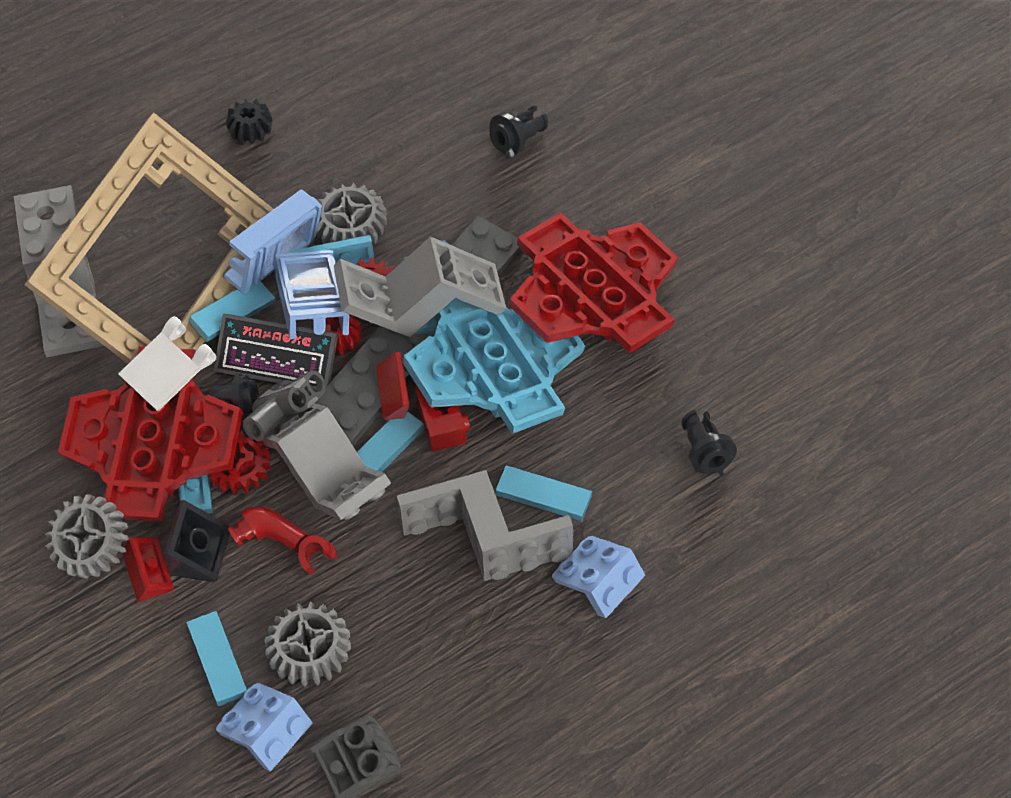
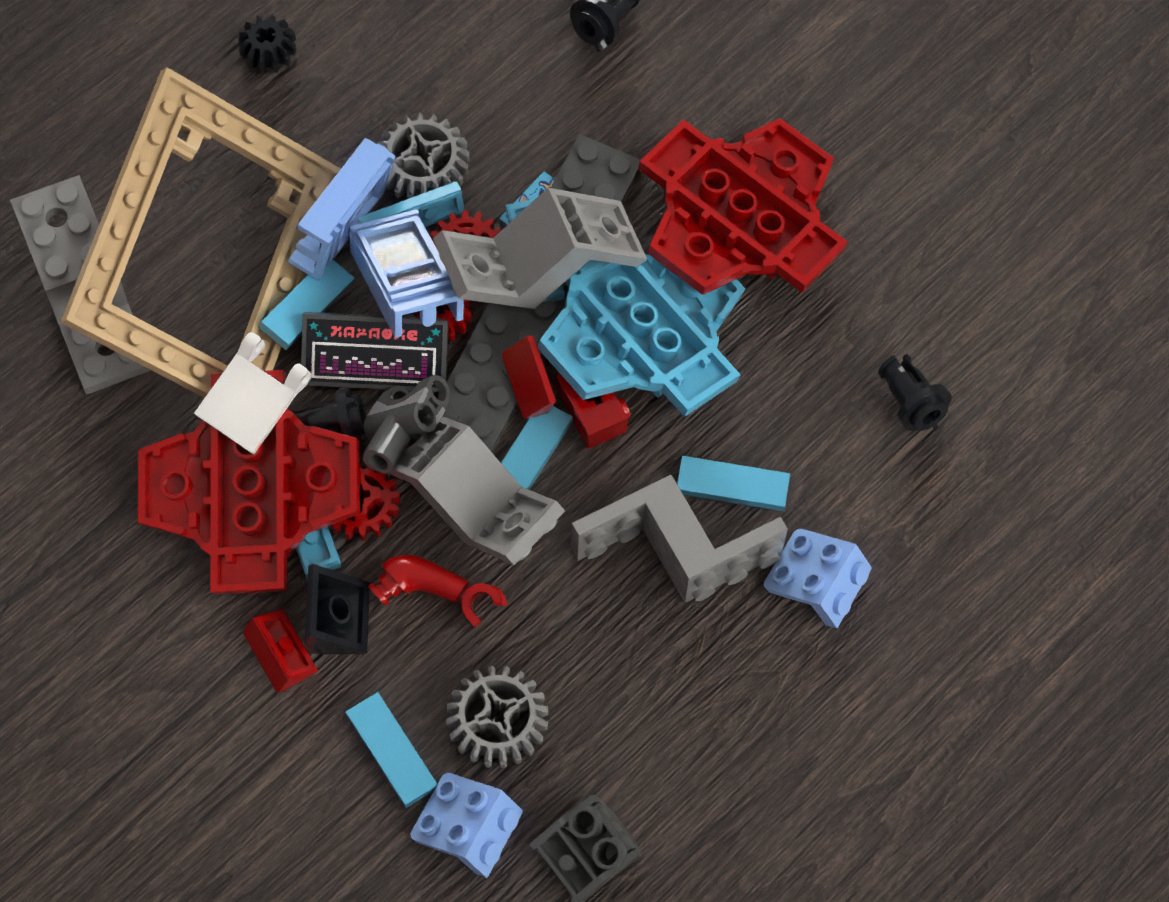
camera: 15 degrees left, 10 degrees up
light grey gear [45,494,129,579] -> none

